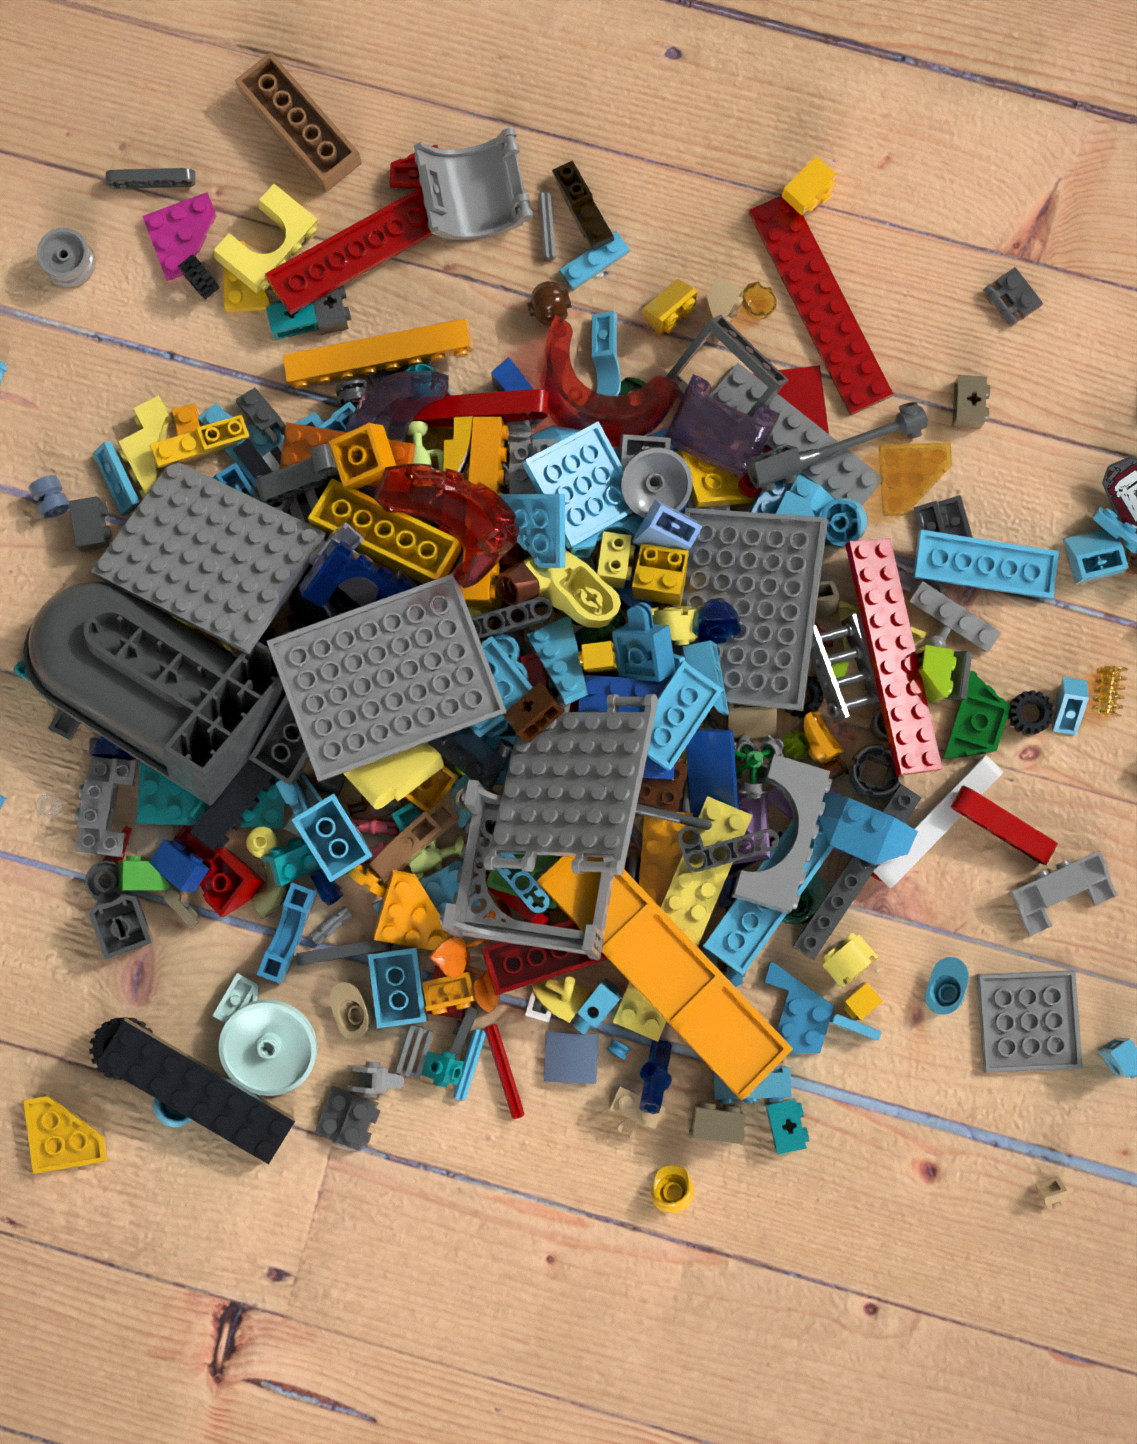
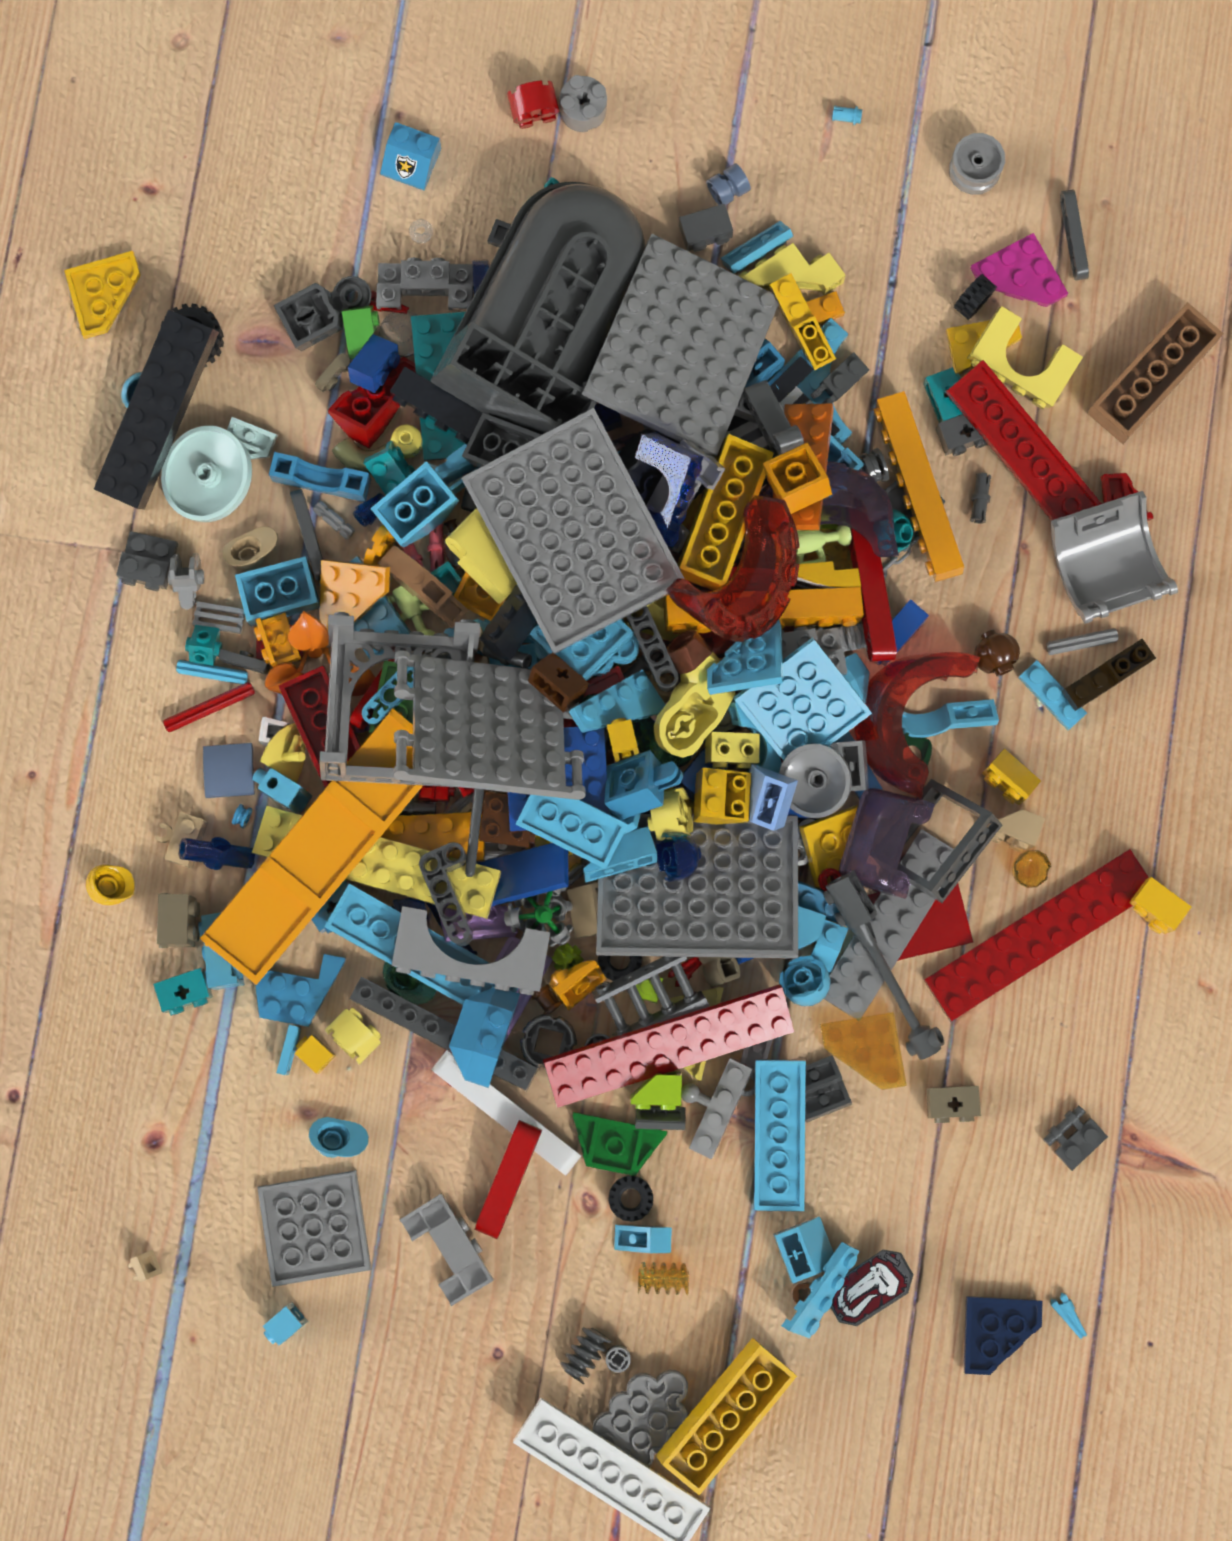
camera: 80 degrees right, 0 degrees up
none -> dark grey pin [970,473,991,524]

